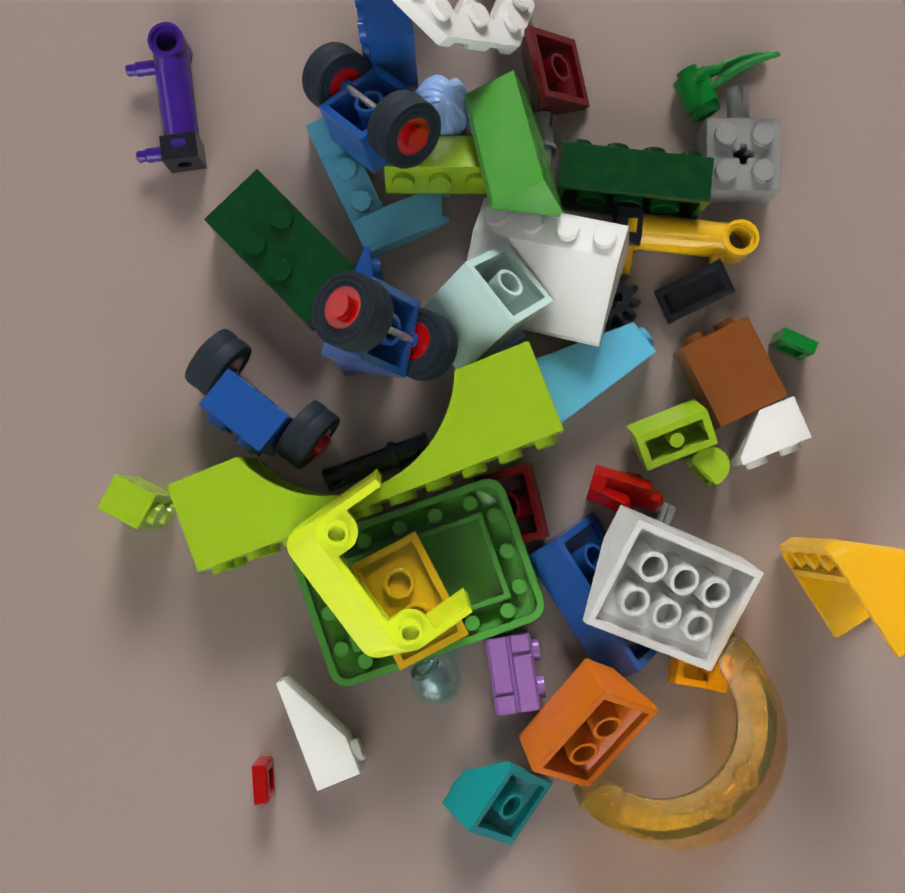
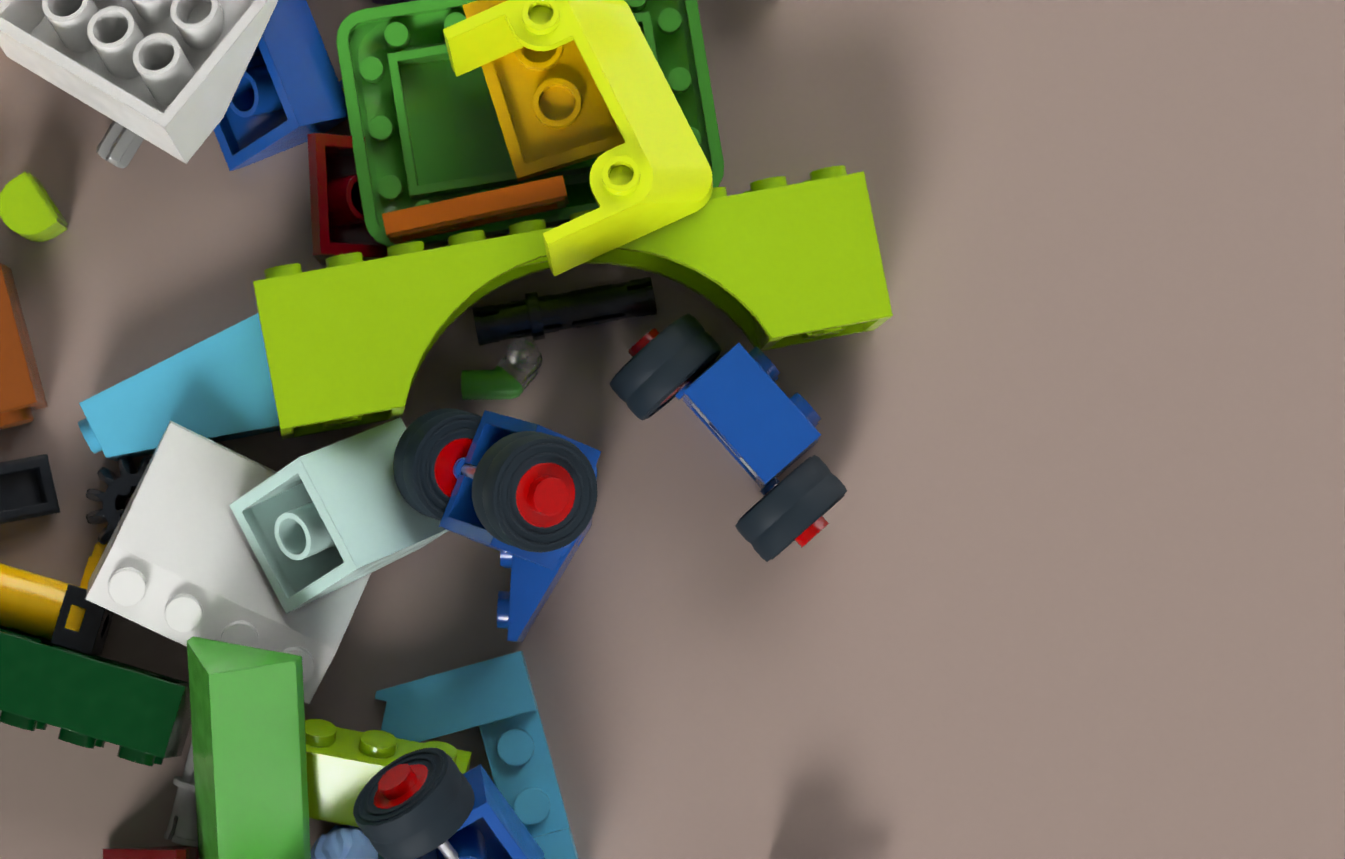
camera: 170 degrees left, 0 degrees up
lime brick [97,474,176,530] -> none
dark green brick [204,169,356,331] -> none
red rock [586,464,664,513] -> none
lime brick [626,399,718,471] -> none
none -> orange tile [382,175,569,244]
none -> arm [461,337,543,400]

